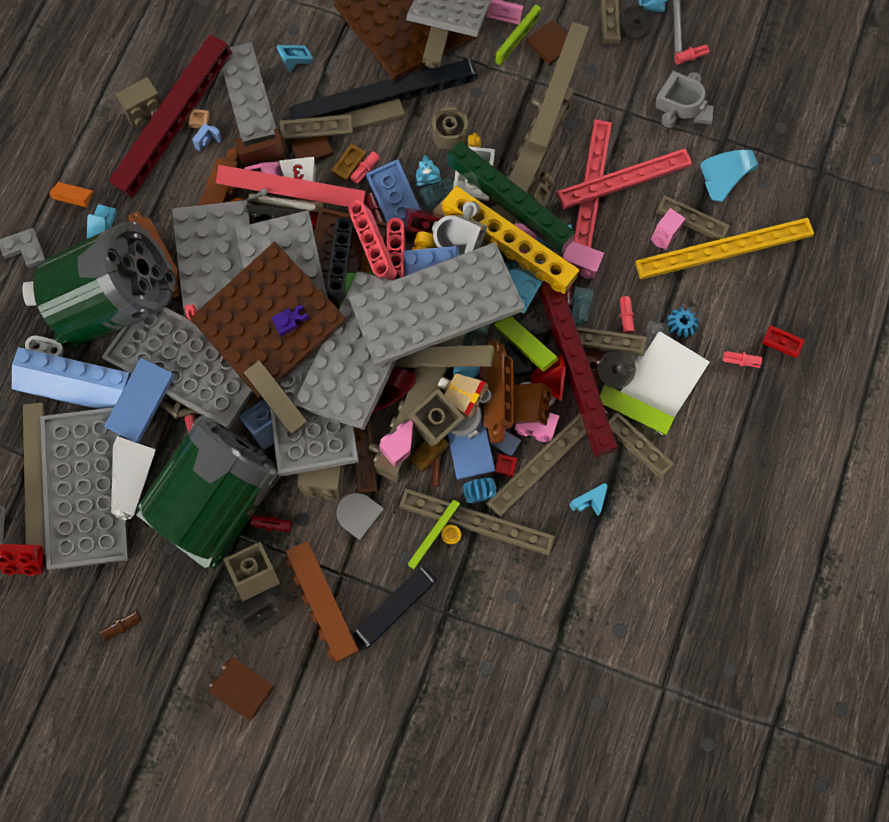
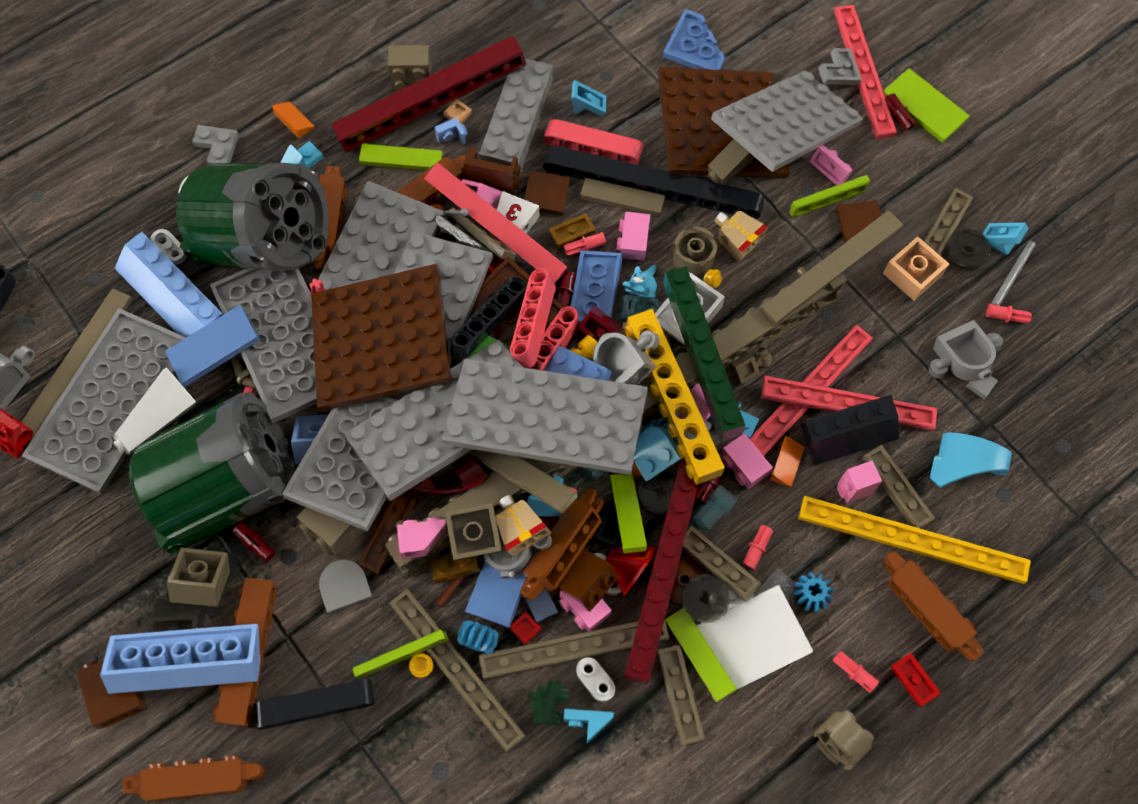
camera: 35 degrees right, 5 degrees down
reddish brown pin [99,610,143,642] -> none
dark tan tile [244,360,308,435] -> none
dark purple plate [272,305,309,336] -> none
dark tan tile [279,115,353,139] -> none
none -> light blue slope [100,624,260,694]
none -> dark orange hinge [123,755,266,802]
none -> lime tile [359,144,443,171]
none -> clear green hips [527,680,570,726]
none -> coral beam [543,119,644,165]
none -> white plate [576,657,615,702]
none -> bright pink brick [616,212,650,261]
none -> tan torso [714,211,768,262]
none -> orange slope [770,436,805,488]
none -> black slope [800,395,899,465]
none -> dark tan brick [814,710,874,770]
none -> dark orange hinge [882,551,984,662]
none -> light nougat brick [883,236,949,301]

